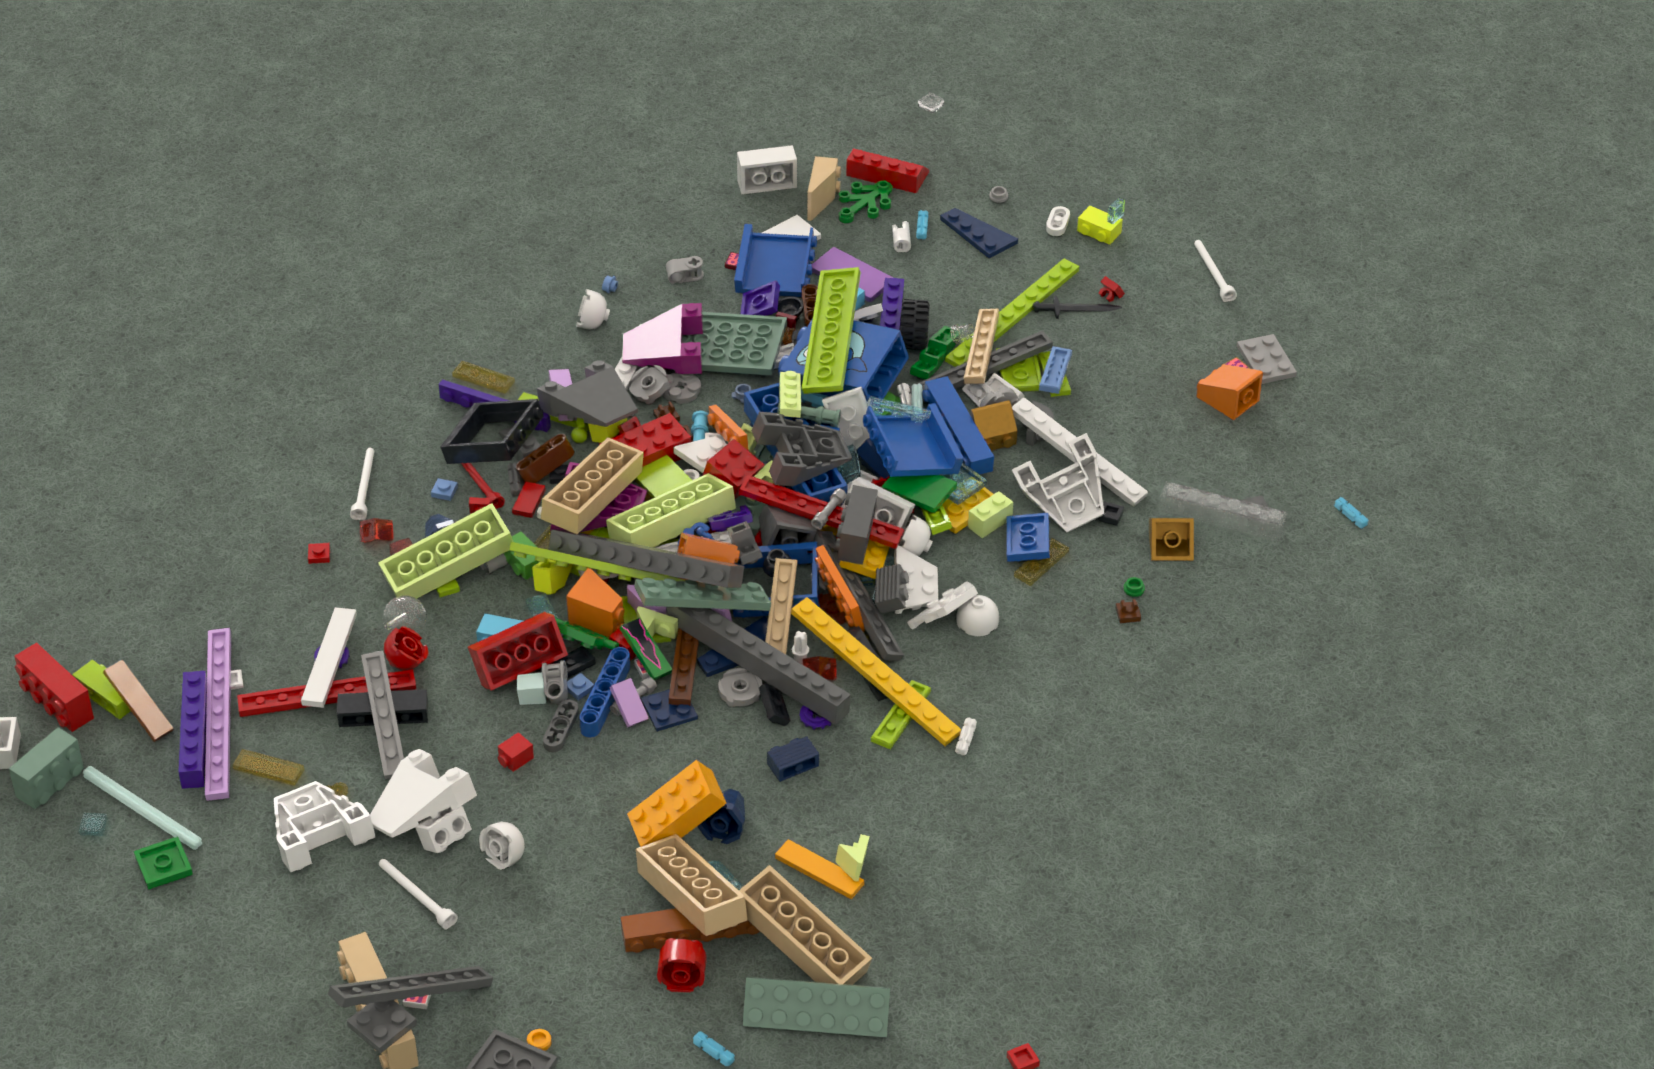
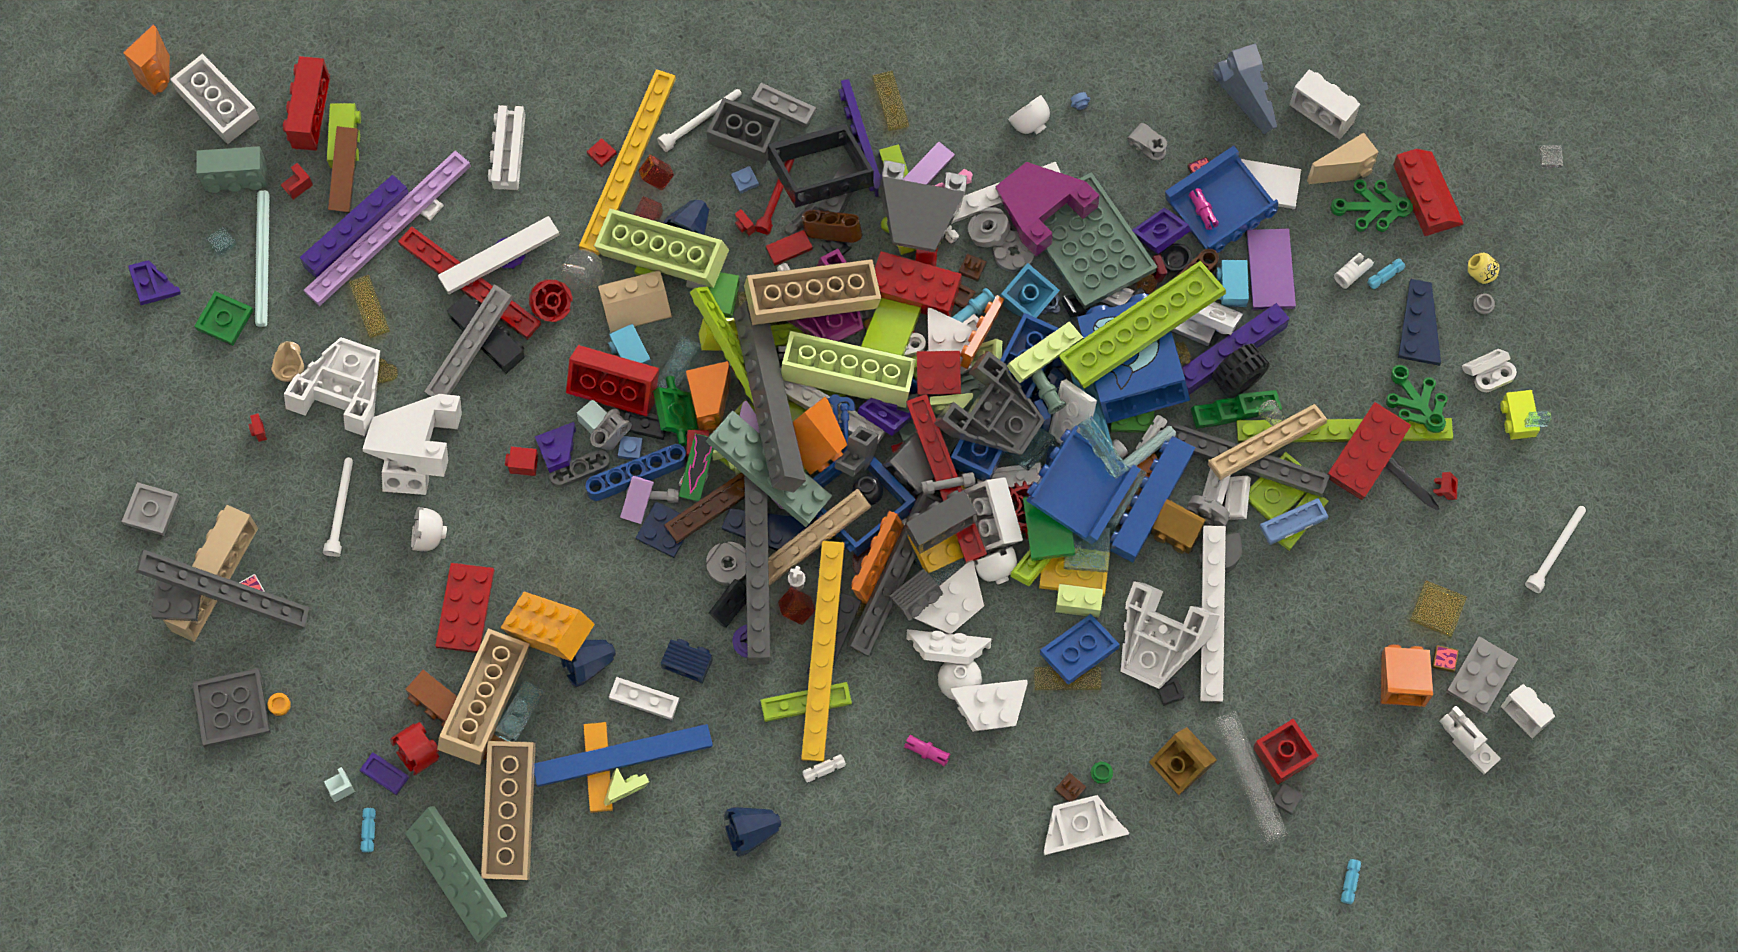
camera: 50 degrees right, 25 degrees up
none -> light grey plate [122,482,180,536]
none -> dark purple wing [128,260,181,305]
none -> red plate [248,413,267,442]
none -> tan hair [271,341,304,382]
none -> red panel [281,163,313,200]
none -> light aqua panel [324,767,355,802]
none -> dark purple tile [360,752,410,795]
none -> red plate [435,563,495,653]
none -> white brick [488,105,525,190]
none -> blue tile [534,724,713,787]
none -> dark purple wing [535,422,576,473]
none -> yellow plate [579,69,676,256]
none -> tan slope [598,270,672,333]
none -> white plate [609,677,680,720]
none -> dark grey brick [707,97,781,164]
none -> dark blue cone [724,807,781,857]
none -> light grey plate [751,83,816,128]
none -> dark pink pin [904,735,951,767]
none -> white wing [947,680,1028,731]
none -> dark azure slope [1000,263,1060,318]
none -> white wing [1043,795,1129,856]
none -> black plate [1061,294,1090,318]
none -> dark pink pin [1189,188,1219,230]
none -> sand blue wedge [1213,43,1277,134]
none -> red brick [1253,719,1318,785]
none -> red brick [1327,402,1411,500]
none -> green plant [1386,365,1448,433]
none -> clear yellow tile [1410,580,1467,637]
none -> white plate [1440,706,1501,774]
none -> white tile [1462,349,1510,376]
none -> light yellow head [1468,253,1499,284]
none -> white slope [1500,684,1555,739]

